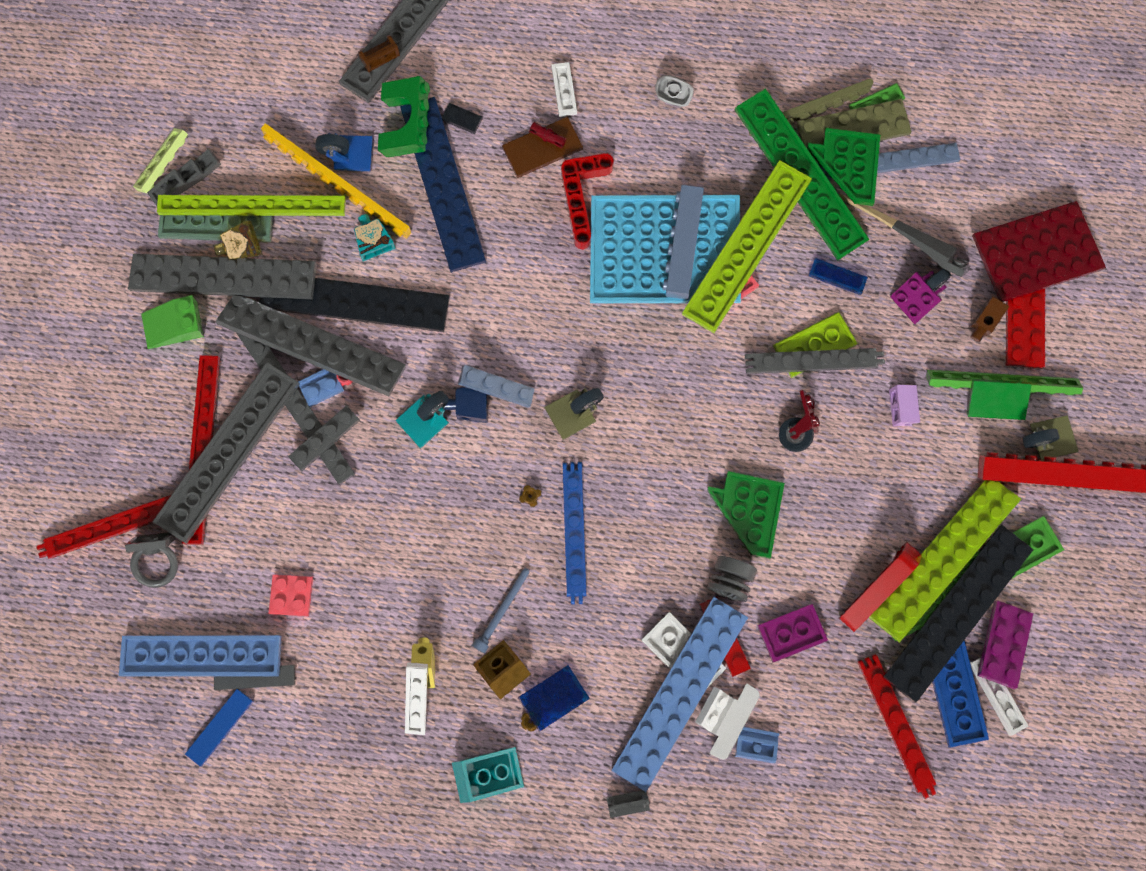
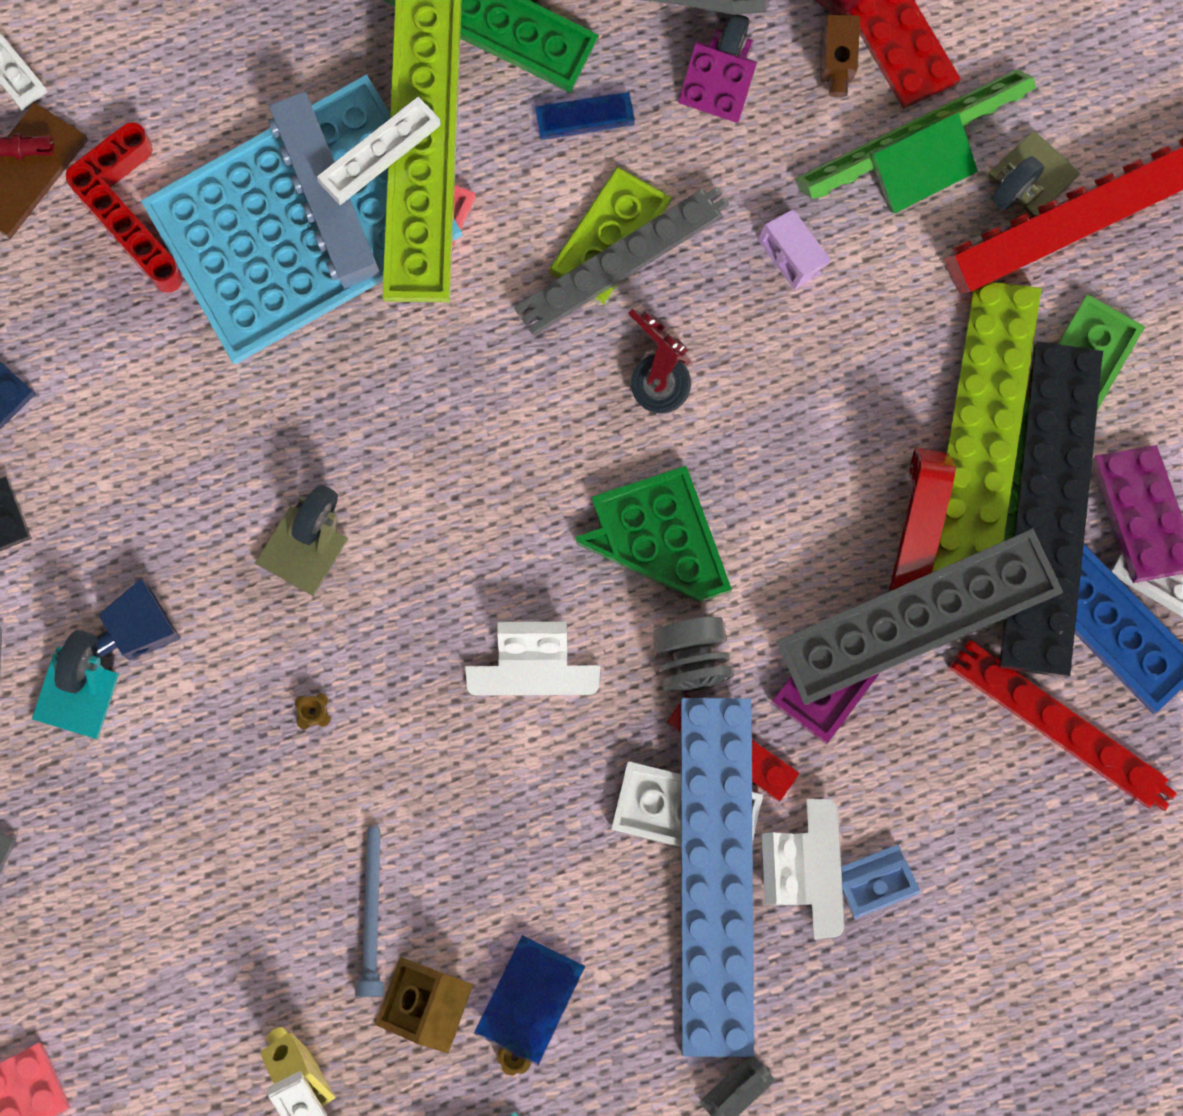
camera: 30 degrees left, 0 degrees up
sand blue plate [458,365,535,408] -> none
blue hinge [562,462,586,605] -> none
none -> white plate [317,97,440,205]
none -> white plate [465,622,600,695]
none -> dark grey plate [776,529,1063,705]

